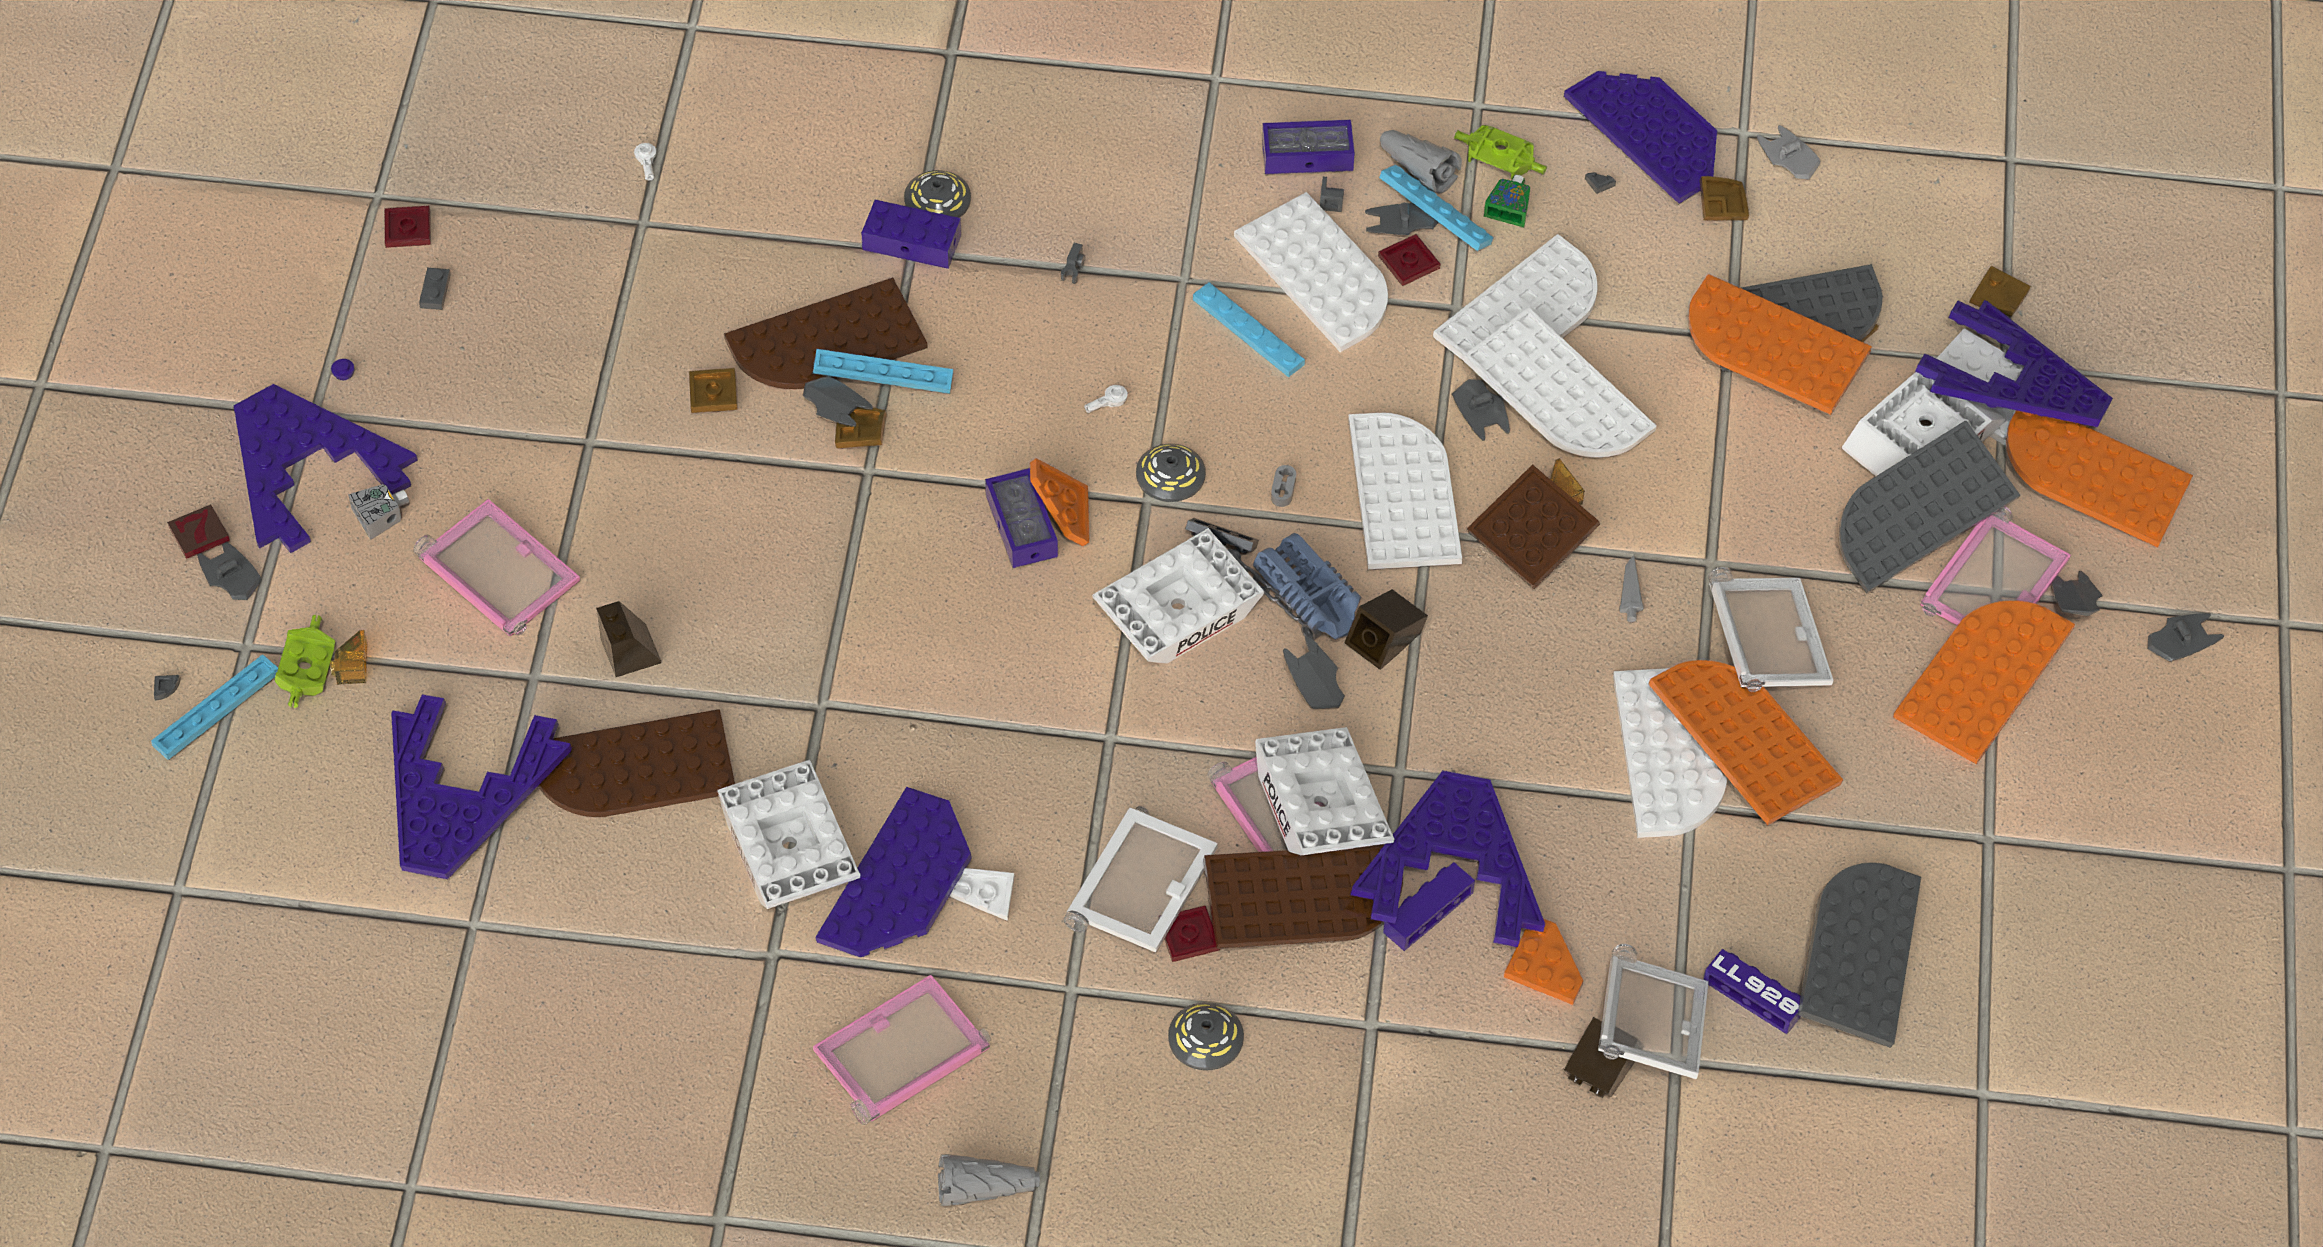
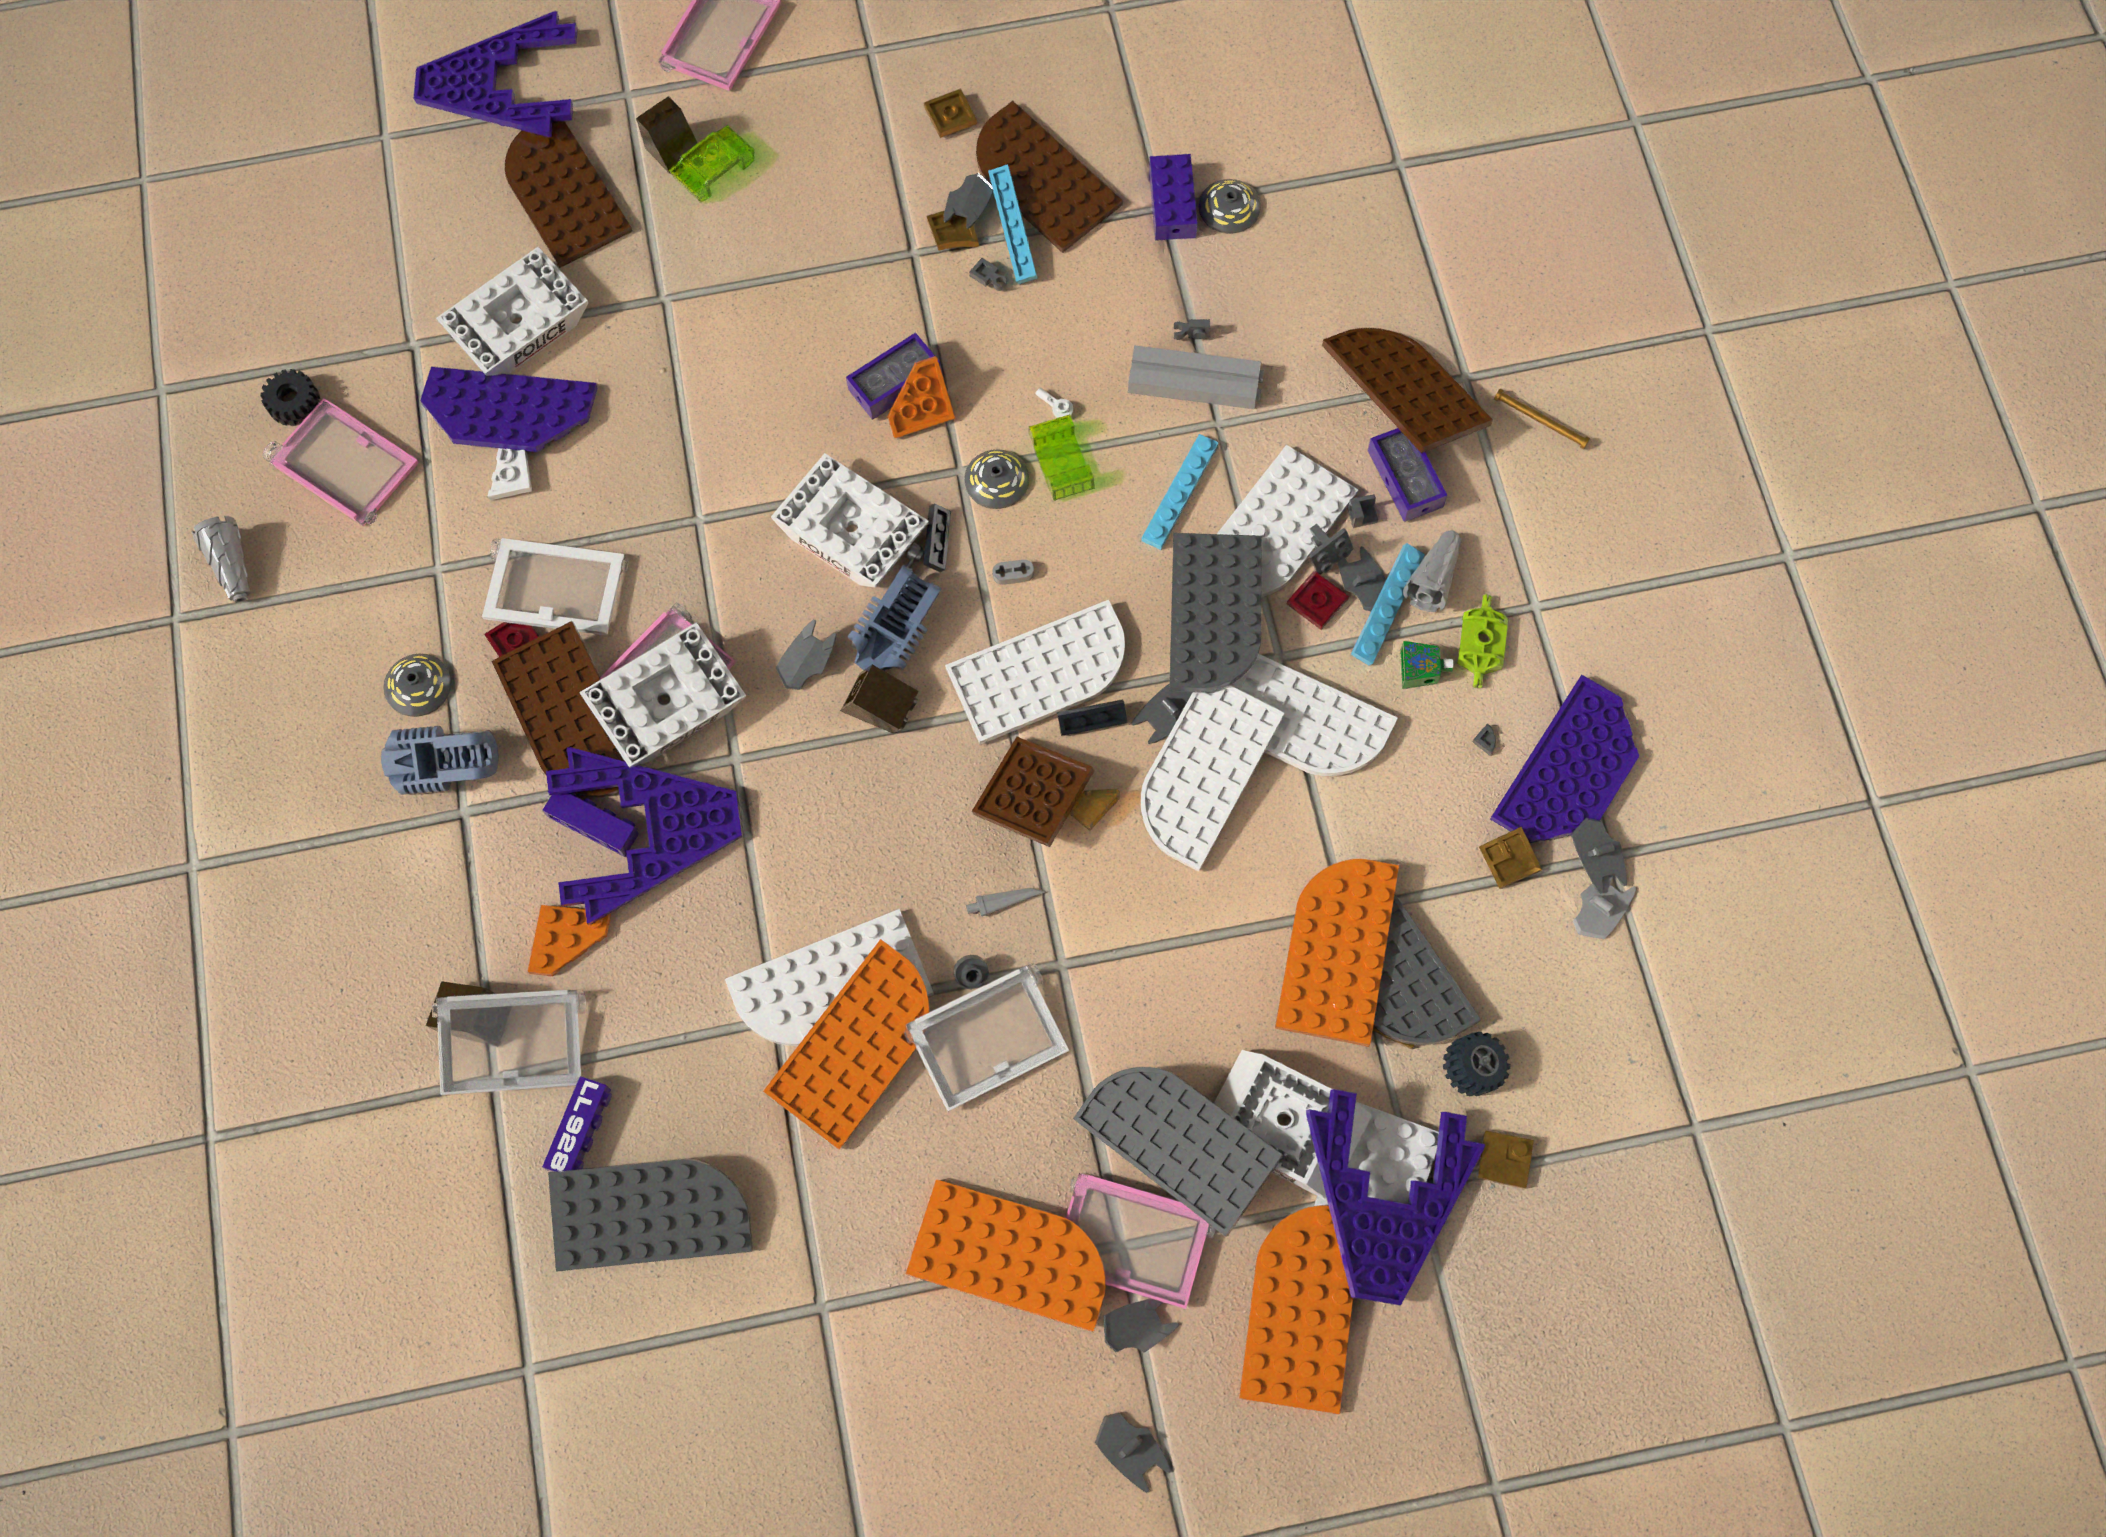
camera: 75 degrees right, 15 degrees up
none -> black tyre [260,369,321,426]
none -> sand blue connector [381,726,499,795]
none -> clear neon green plate [669,125,754,203]
none -> dark grey plate [954,955,989,989]
none -> dark grey plate [969,258,1007,291]
none -> clear neon green plate [1028,414,1095,501]
none -> black plate [1057,699,1127,736]
none -> light grey brick [1128,345,1264,409]
none -> dark grey plate [1169,533,1262,692]
none -> dark grey bracket [1309,523,1354,575]
none -> reddish brown plate [1322,328,1493,453]
none -> black wheel [1443,1032,1511,1097]
none -> pearl gold bar [1494,388,1590,449]
none -> dark grey shield [1571,818,1627,894]

